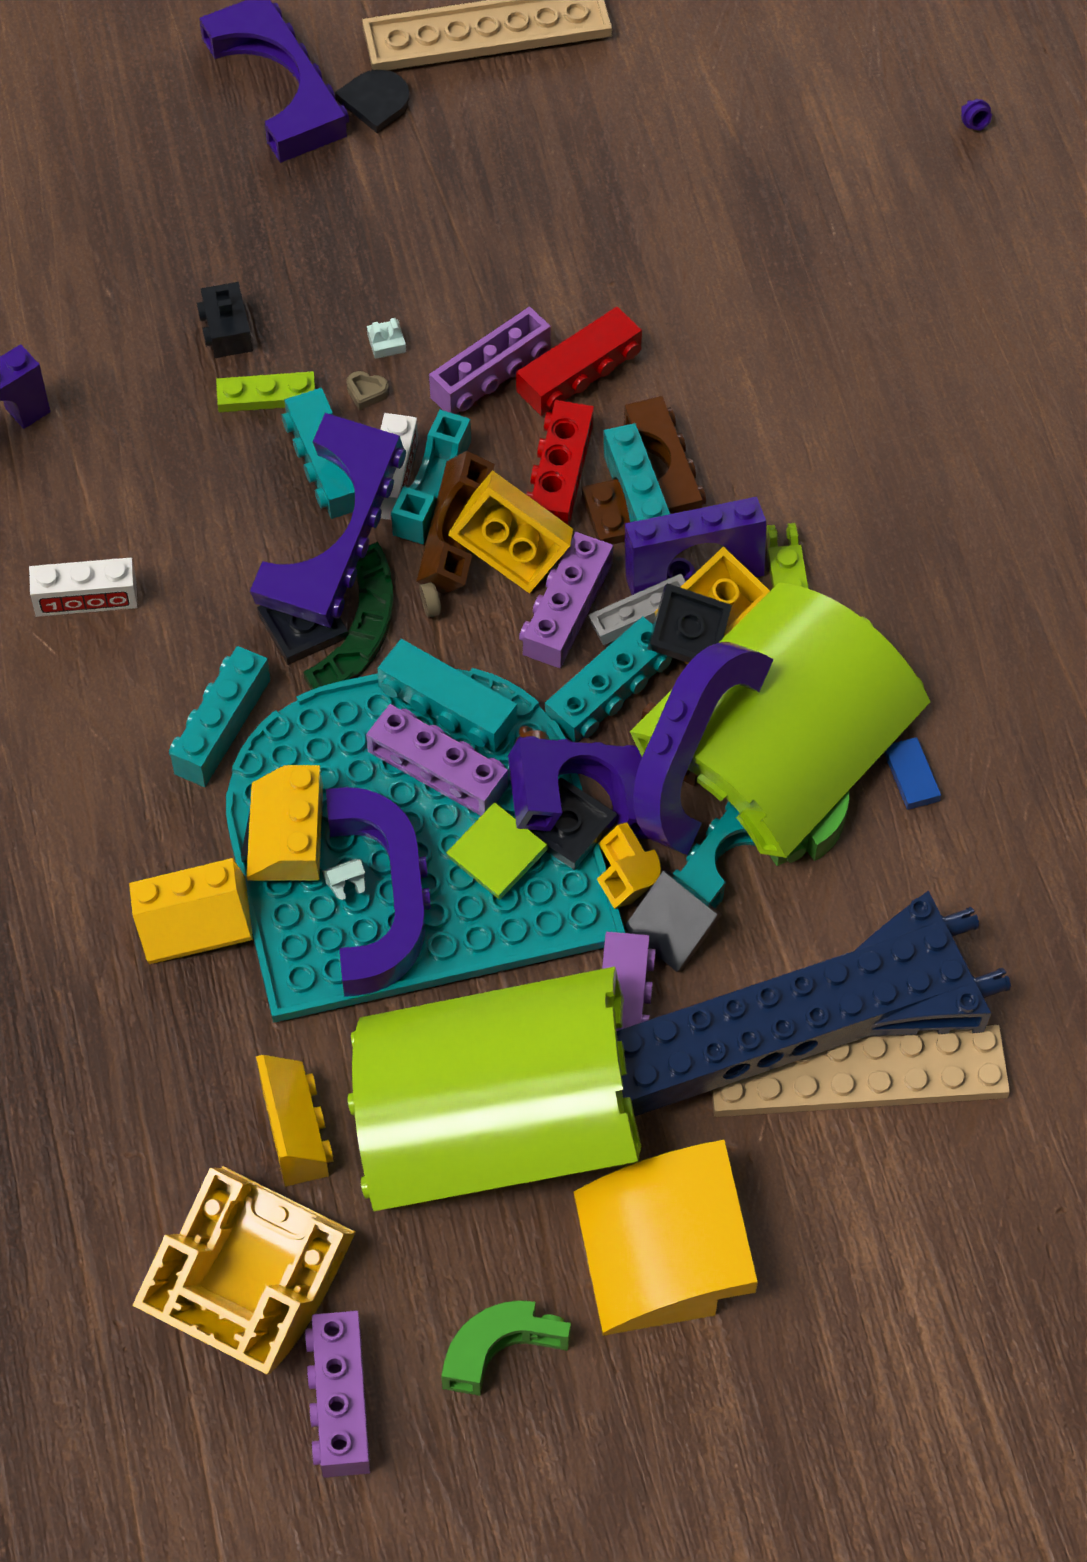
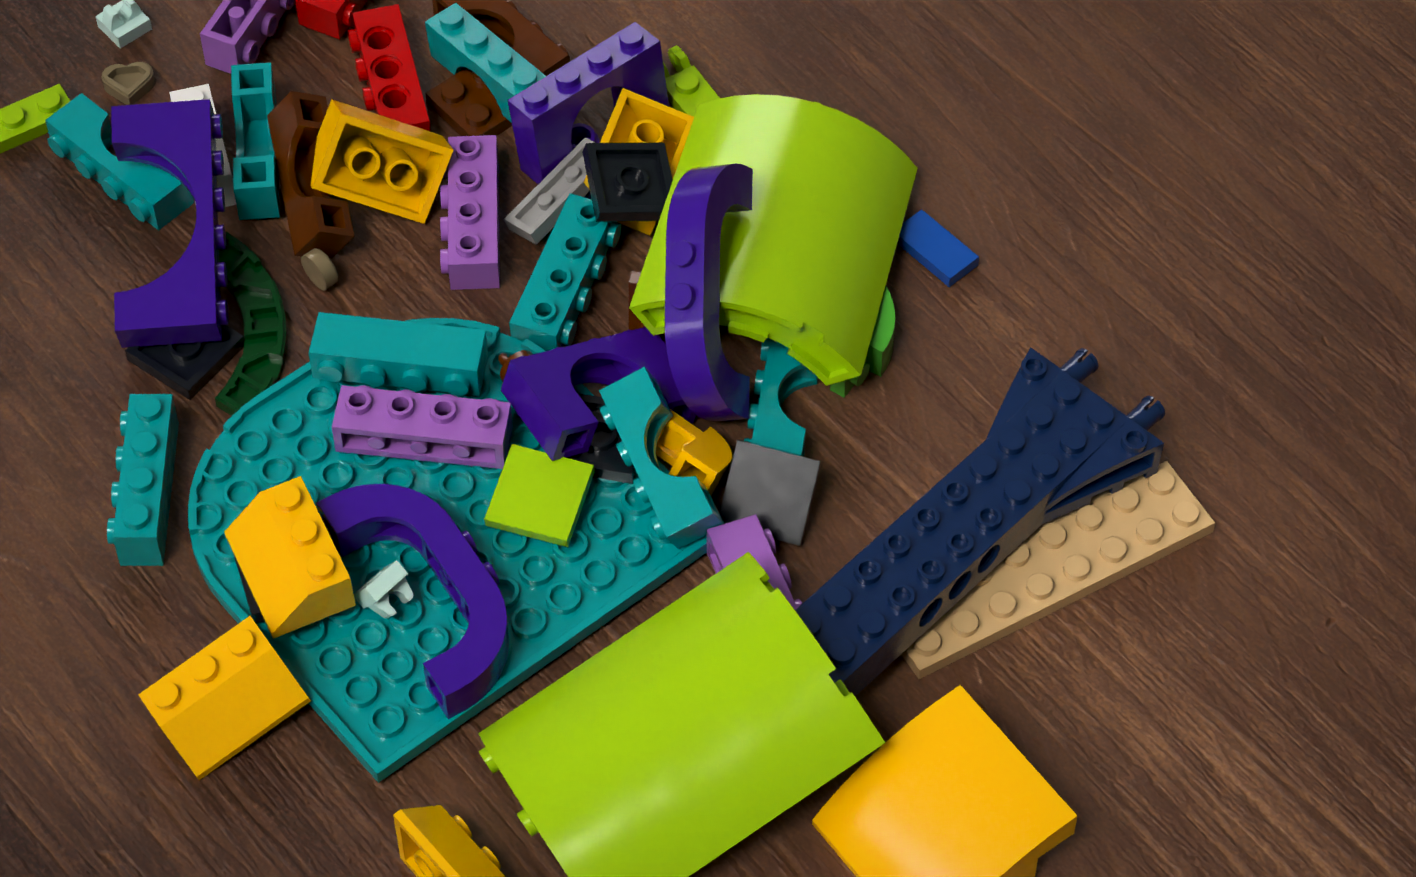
camera: 25 degrees left, 5 degrees down
none -> teal arch [599,366,724,549]

